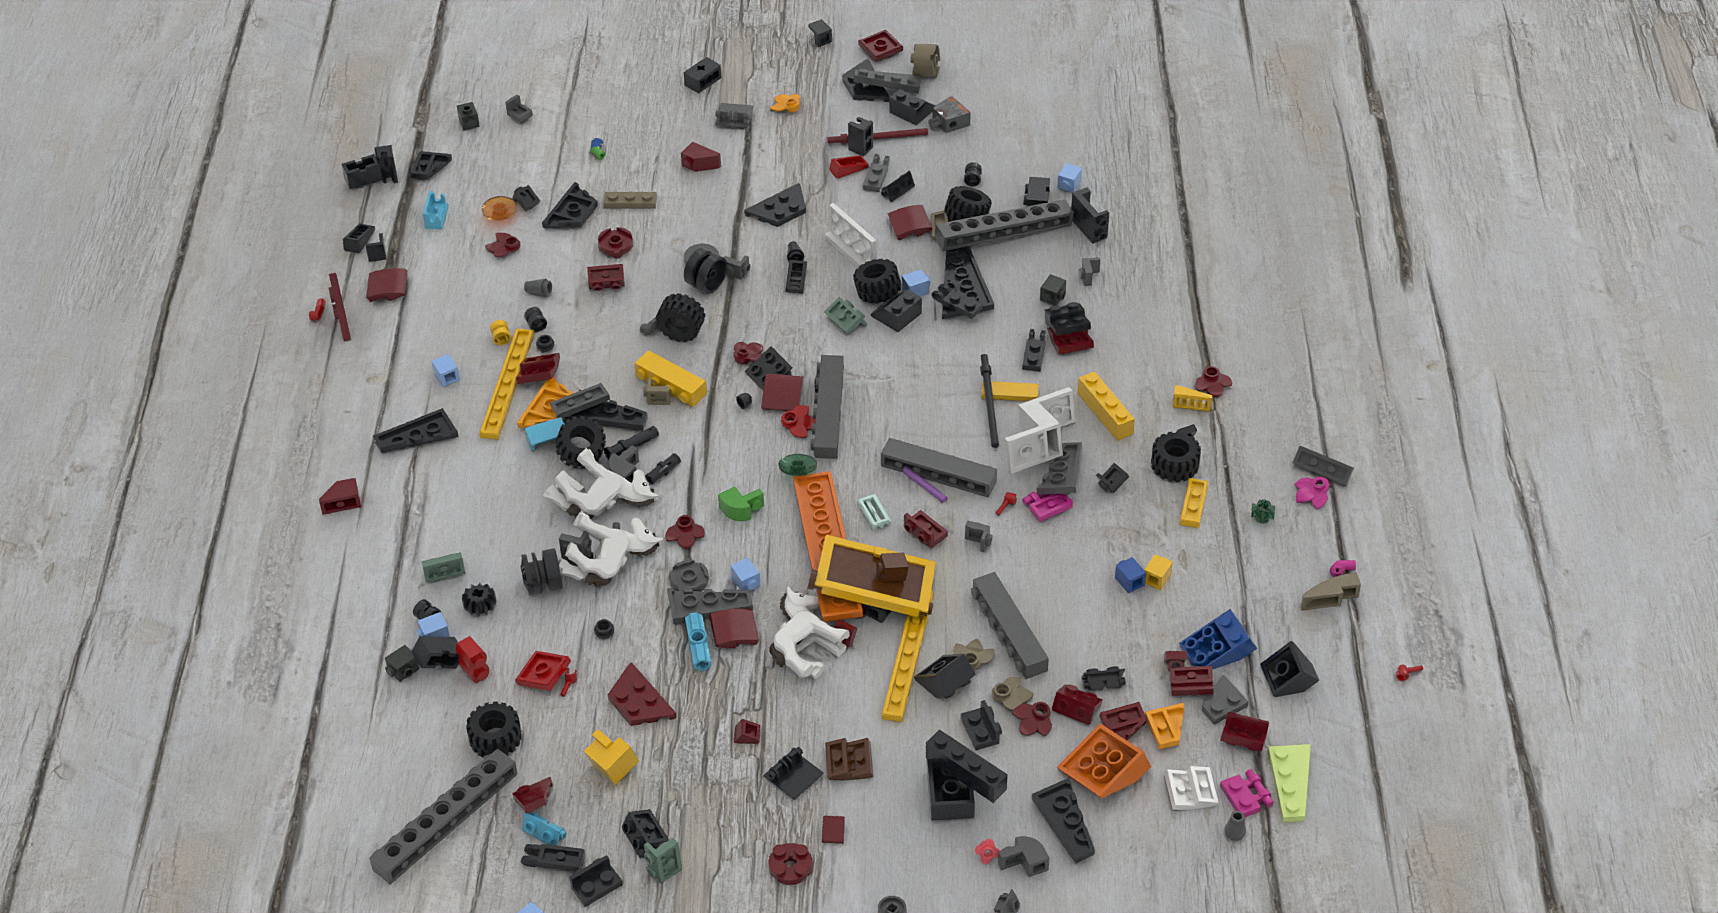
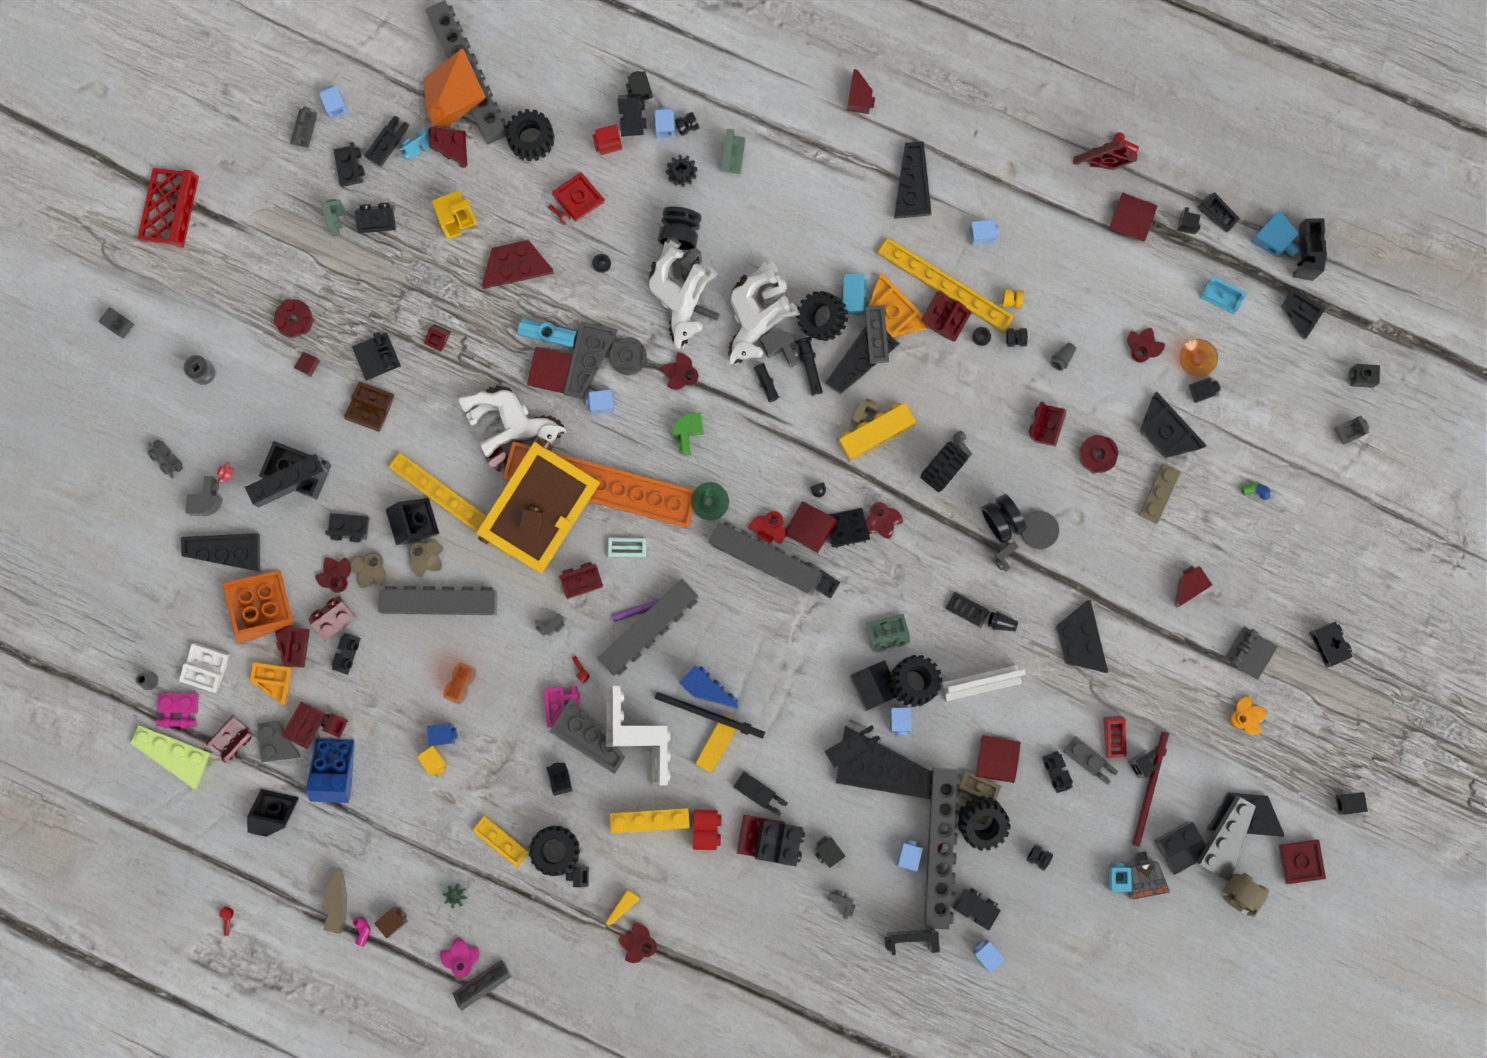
camera: 115 degrees right, 35 degrees up
none -> reddish brown brick [374,907,408,939]
none -> orange slope [423,49,486,128]
none -> clear orange brick [443,662,476,704]
none -> blue slope [679,666,739,709]
none -> red brick [693,809,722,850]
none -> light blue brick [897,840,923,871]
none -> medium azure brick [1108,863,1132,892]
none -> dark azure torso [1251,211,1300,257]

